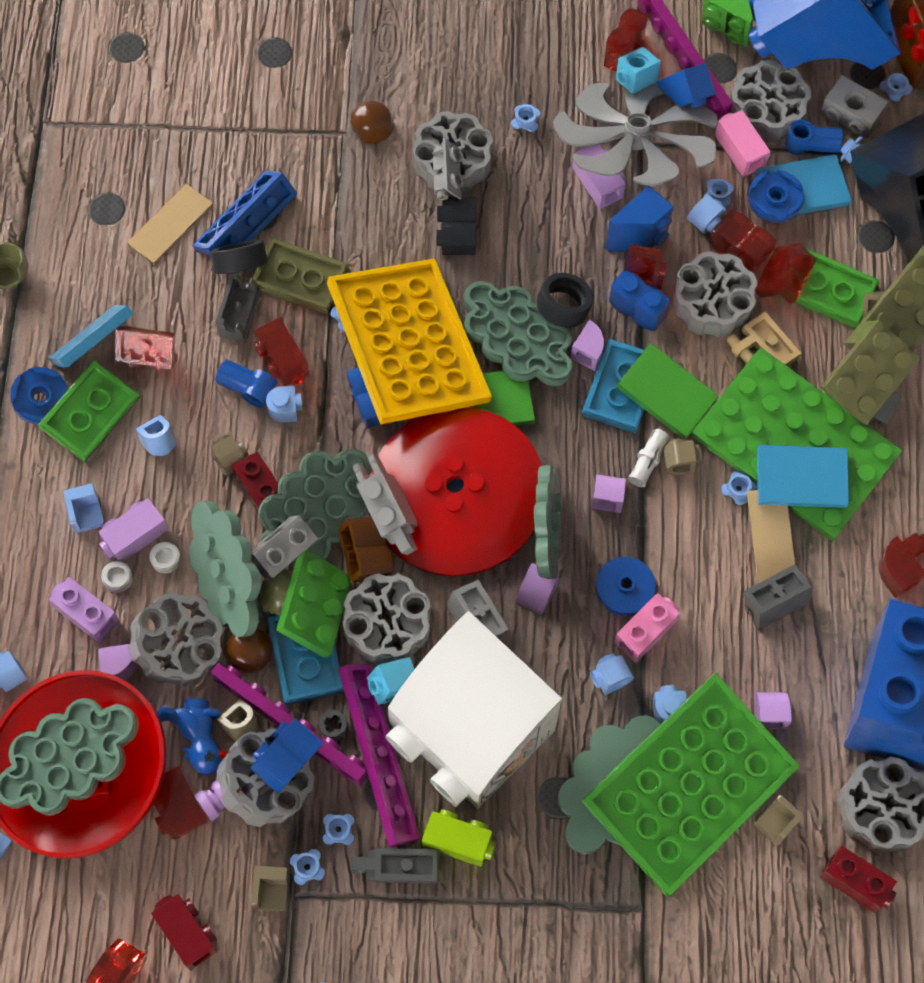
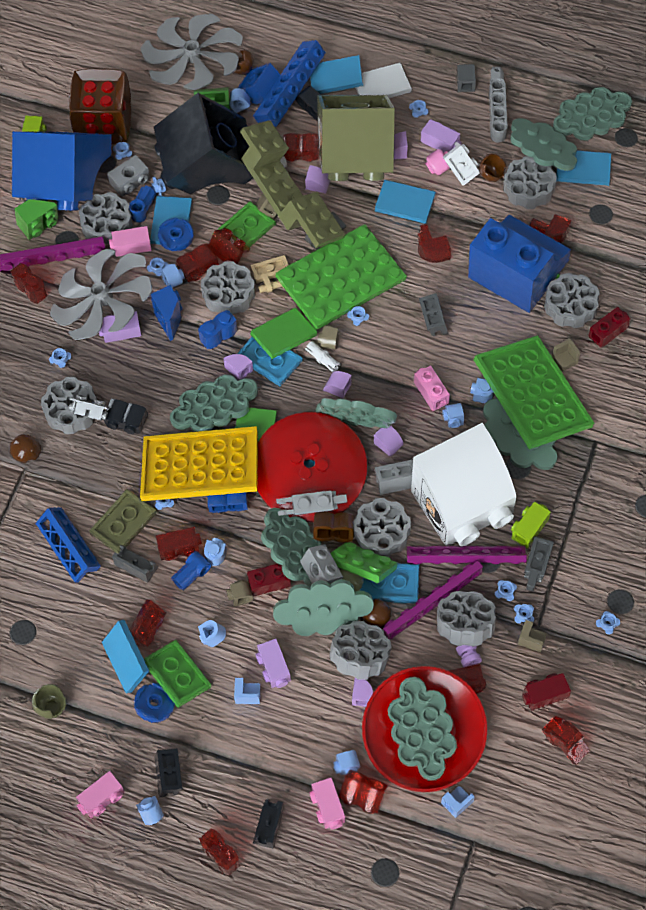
camera: 70 degrees left, 5 degrees down
lavender brick [49,577,120,644] -> none
white tile [101,561,133,593] -> none
tan piece [127,184,213,264] -> none
white tile [149,542,181,573] -> none
blue animal [156,698,228,775] -> none
black tyre [211,240,268,274] -> none
dark tan plate [217,699,261,742] -> none
blue brick [250,718,323,794] -> none
dark grey bush [319,710,347,741] -> none
medium azure brick [367,657,415,705] -> none
black tyre [537,273,593,327] -> none
blue plate [595,557,656,617] -> none
medium azure brick [615,47,661,94] -> none
clear red bracket [625,244,667,290] -> none
blue slope [656,63,716,109] -> none
tan piece [746,490,795,583] -> none
lavender brick [754,692,792,729] -> none
dark azure tile [757,445,849,508] -> none

